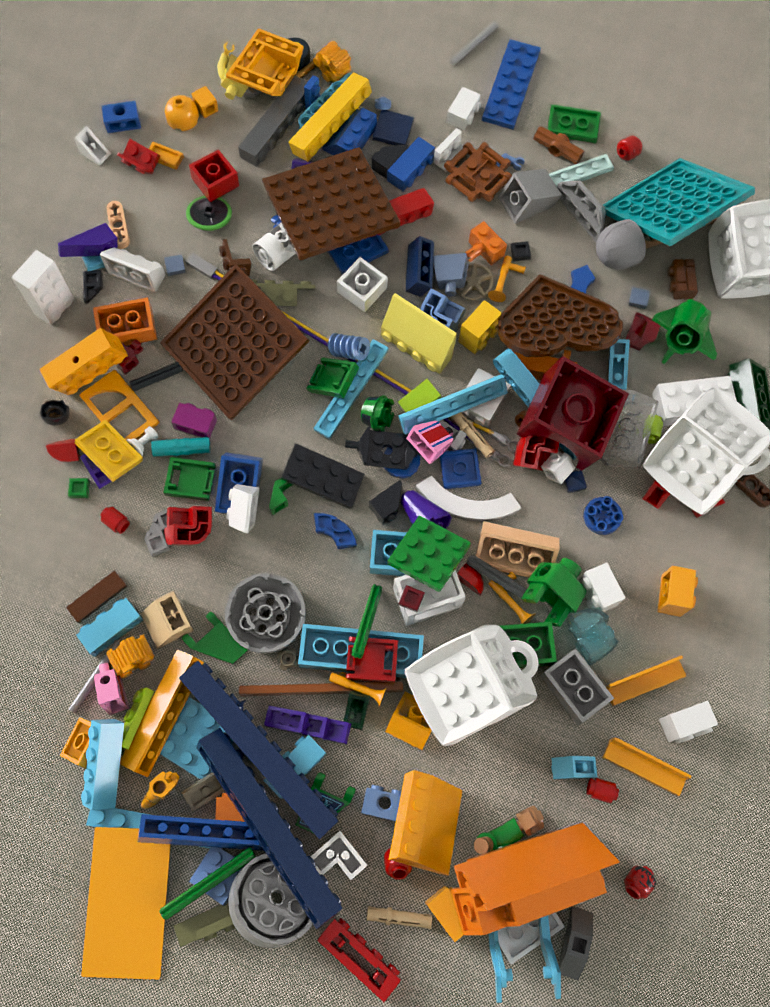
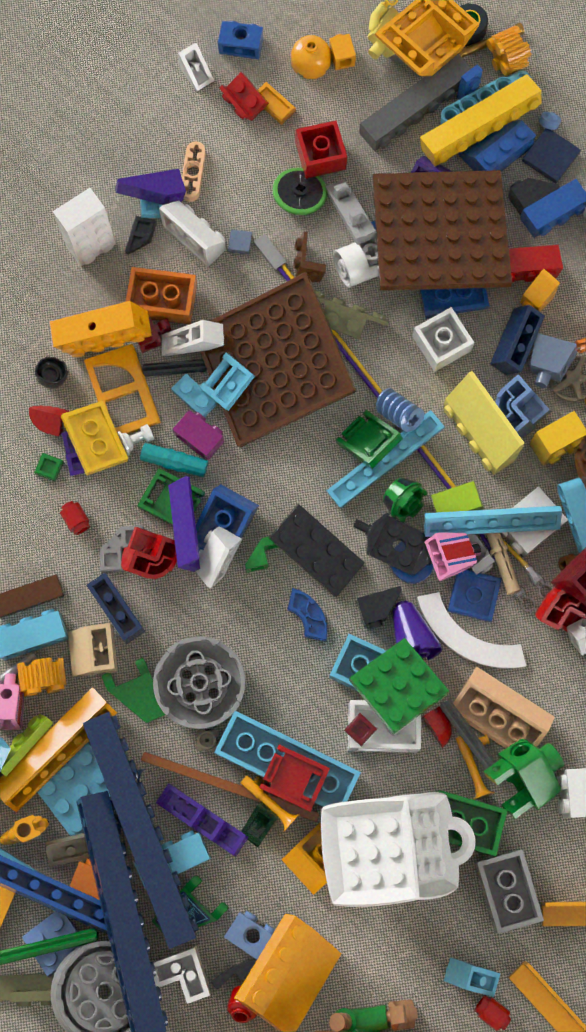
camera: 25 degrees right, 5 degrees up
green axle [352,584,382,659] -> none
clear light blue brick [569,608,618,666] -> none
none -> dark blue brick [86,573,145,644]
none -> white slope [161,320,224,356]
none -> dark purple panel [168,476,200,572]
none -> medium azure plate [171,374,218,417]
none -> medium azure plate [200,352,255,411]
none -> black slope [211,959,257,990]
none -> light grey hinge [326,179,377,245]
none -> light orange slope [520,269,560,312]

